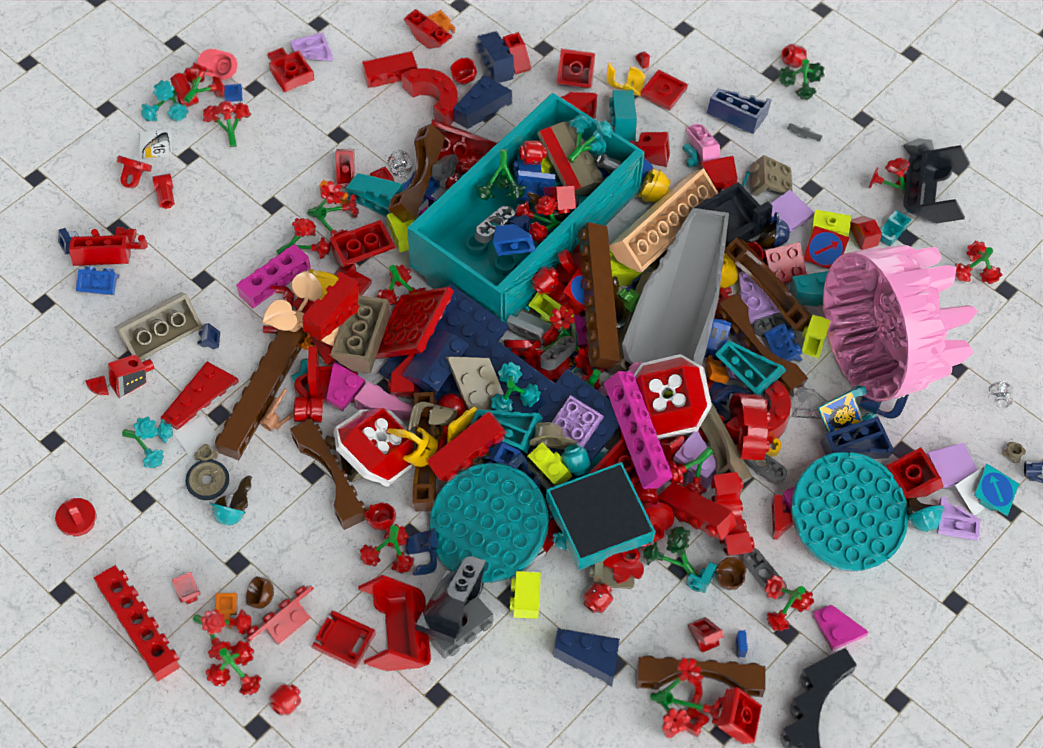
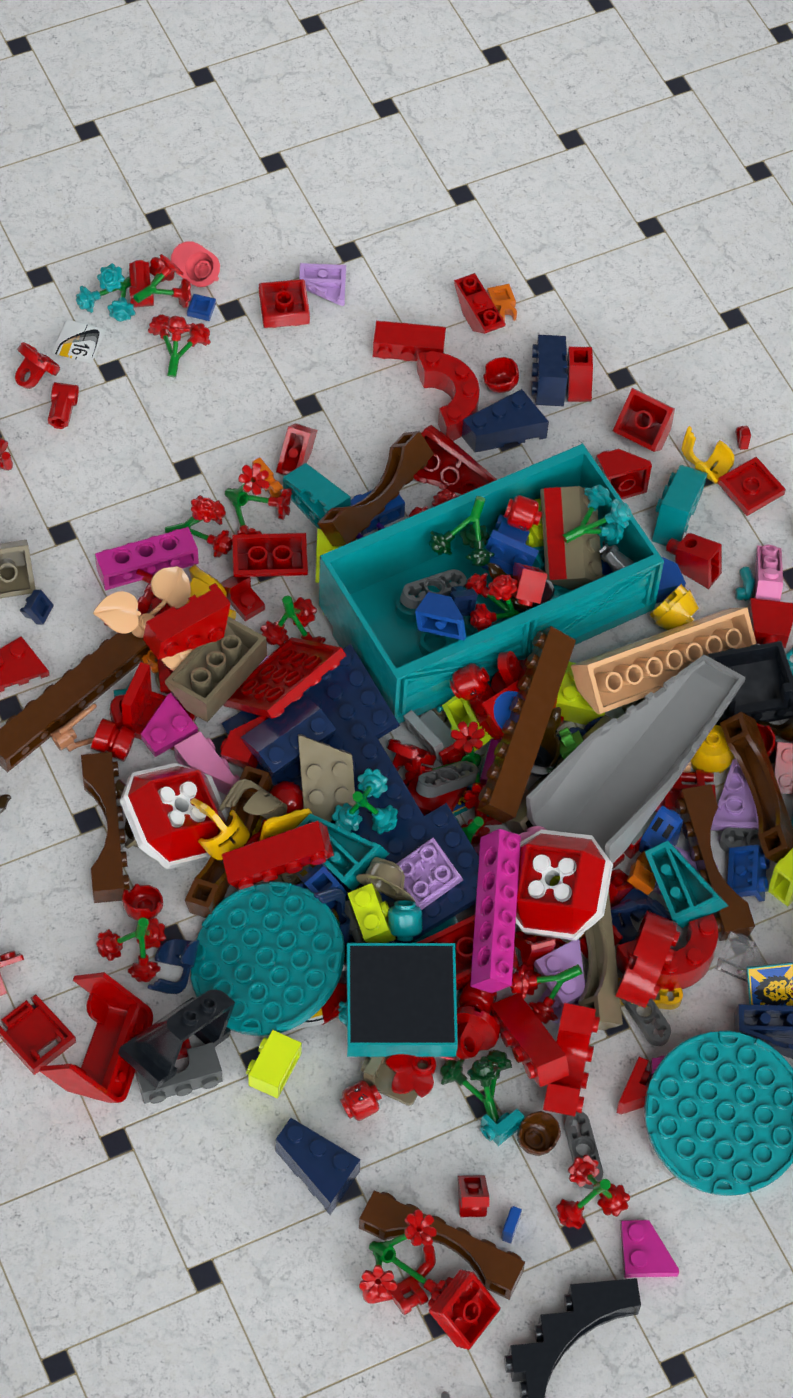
camera: 20 degrees right, 0 degrees up
red tile [267,47,287,61] -> none
red tile [370,166,394,182] -> none
clear head [387,150,413,177] -> none
dark grey beam [432,154,458,181] -> none

